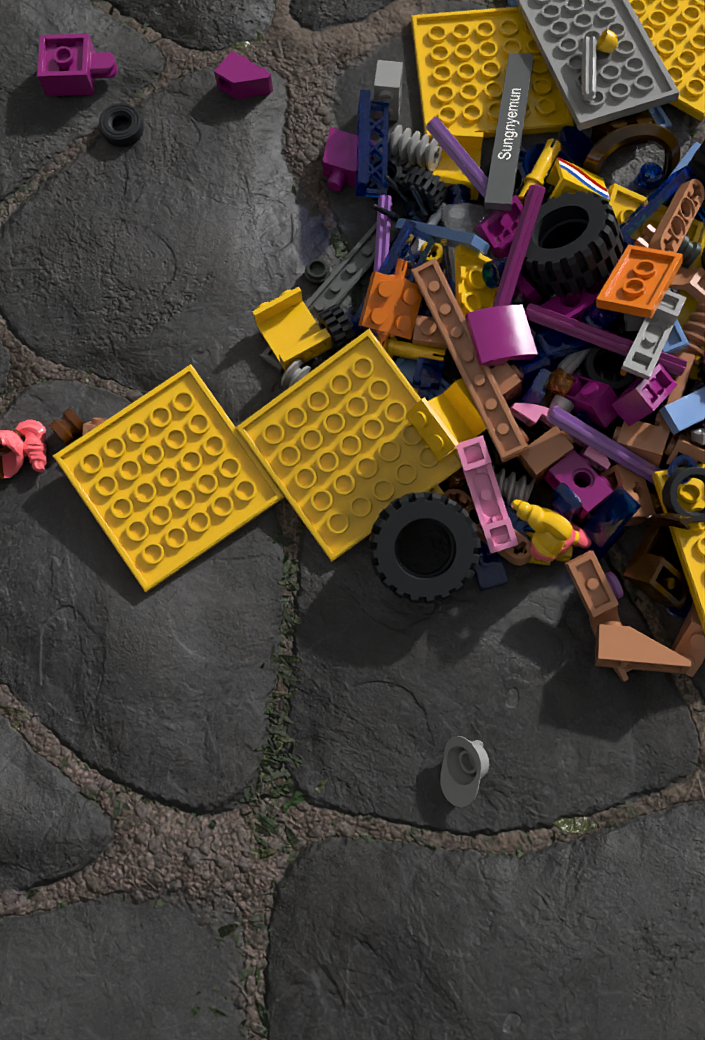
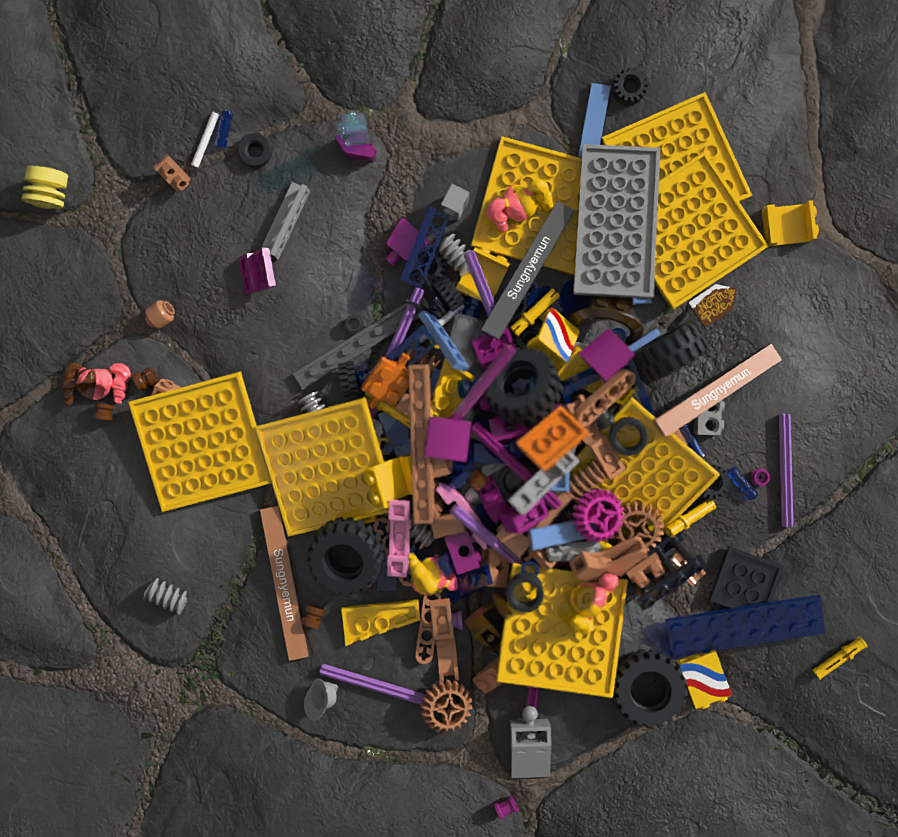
camera: 15 degrees right, 15 degrees up
magenta brick [37,33,118,96] -> none
yellow panel [252,287,332,372] -> none
light grey axle [581,36,596,101] -> none
nougat slope [595,621,691,674] -> none
yellow hinge [596,29,618,53] -> none
none -> reddish brown wheel [93,403,115,421]
none -> light grey piece [143,578,188,615]
none -> nougat head [145,300,175,329]
none -> nougat hips [153,154,191,192]
none -> white bar [191,112,219,168]
none -> clear blue axle [215,110,233,148]
none -> magenta slope [238,248,276,295]
none -> nougat tile [260,506,309,661]
none -> light grey fence [261,182,310,260]
none -> reddish brown wheel [301,604,325,629]
none -> medium lavender axle [320,664,428,705]
none -> clear light blue brick [338,112,369,146]
none -> yellow wing [341,599,420,646]
none -> nougat beam [416,591,441,664]
none -> nougat gear [420,679,473,733]
none -> hair [487,179,554,233]
none -> magenta slope [578,328,636,382]

